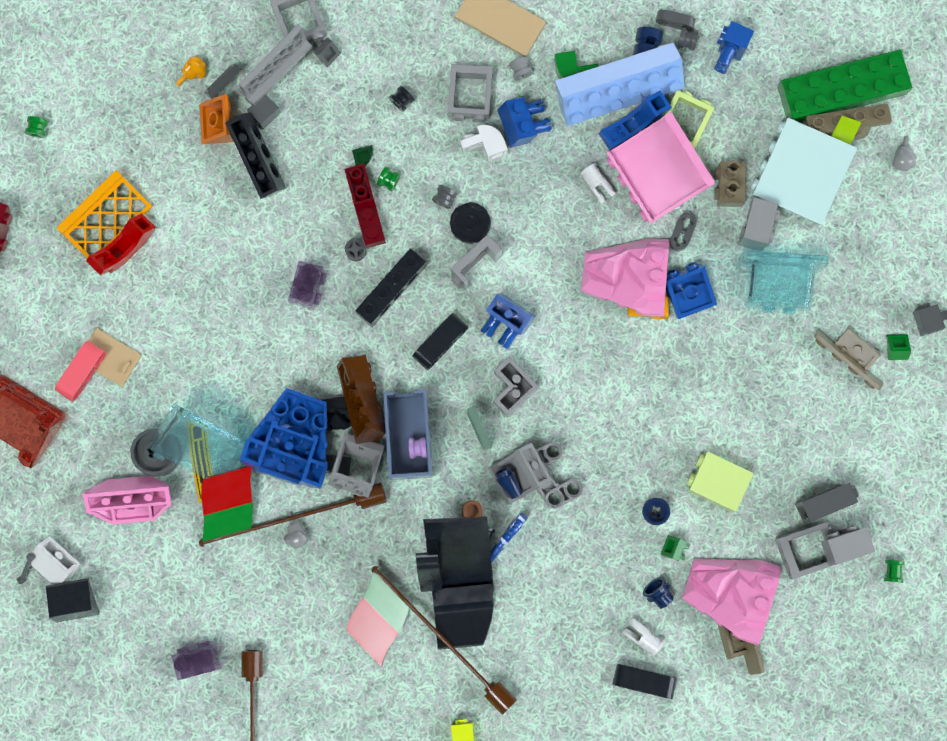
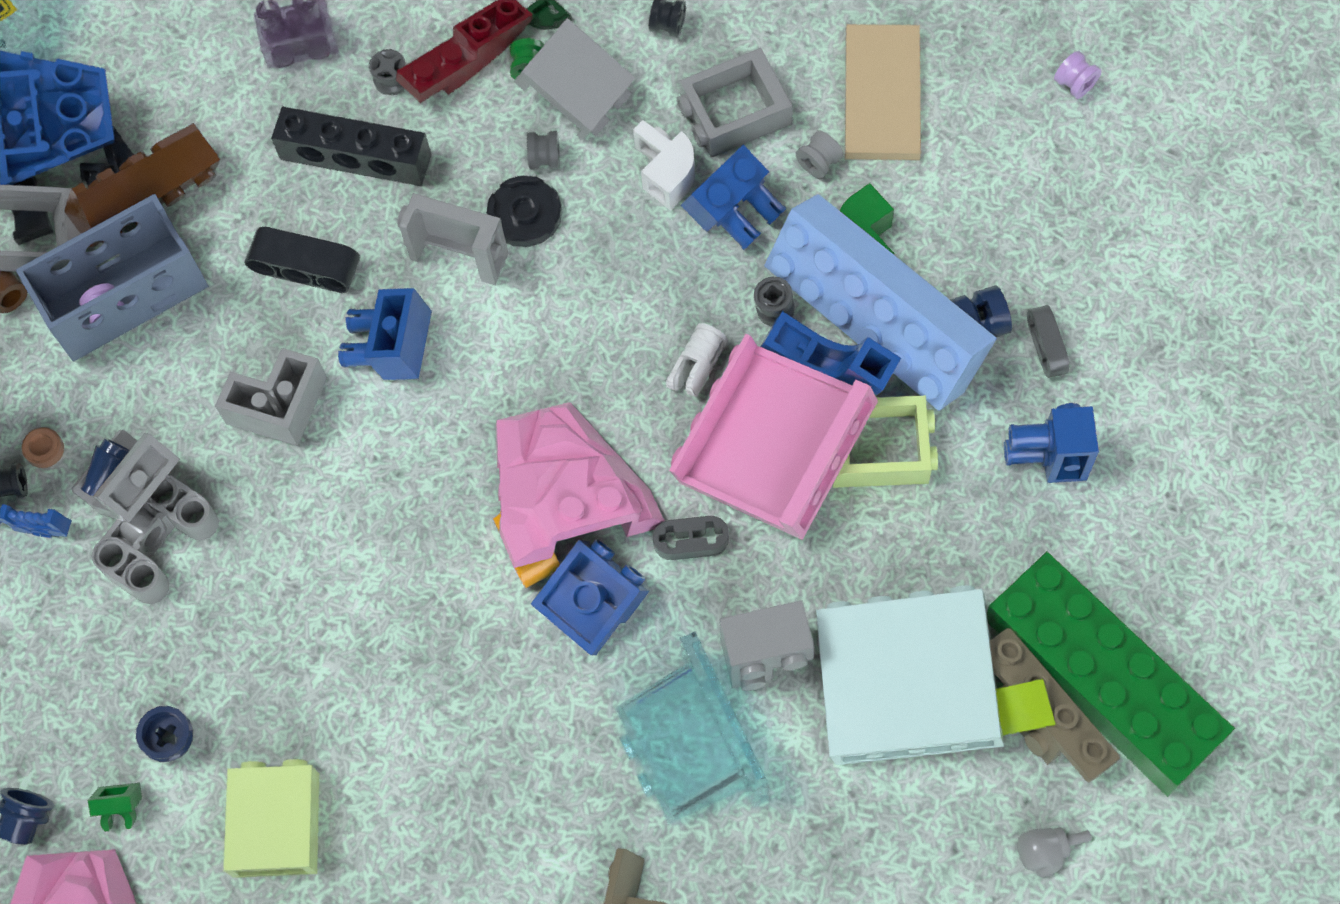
camera: 65 degrees right, 15 degrees down
sand green tile [467,406,491,451] -> none
dark grey wheel [678,27,698,51] -> none
dark tan brick [714,160,746,207] -> none
none -> light grey panel [514,18,635,140]
none -> dark grey wheel [754,276,795,327]

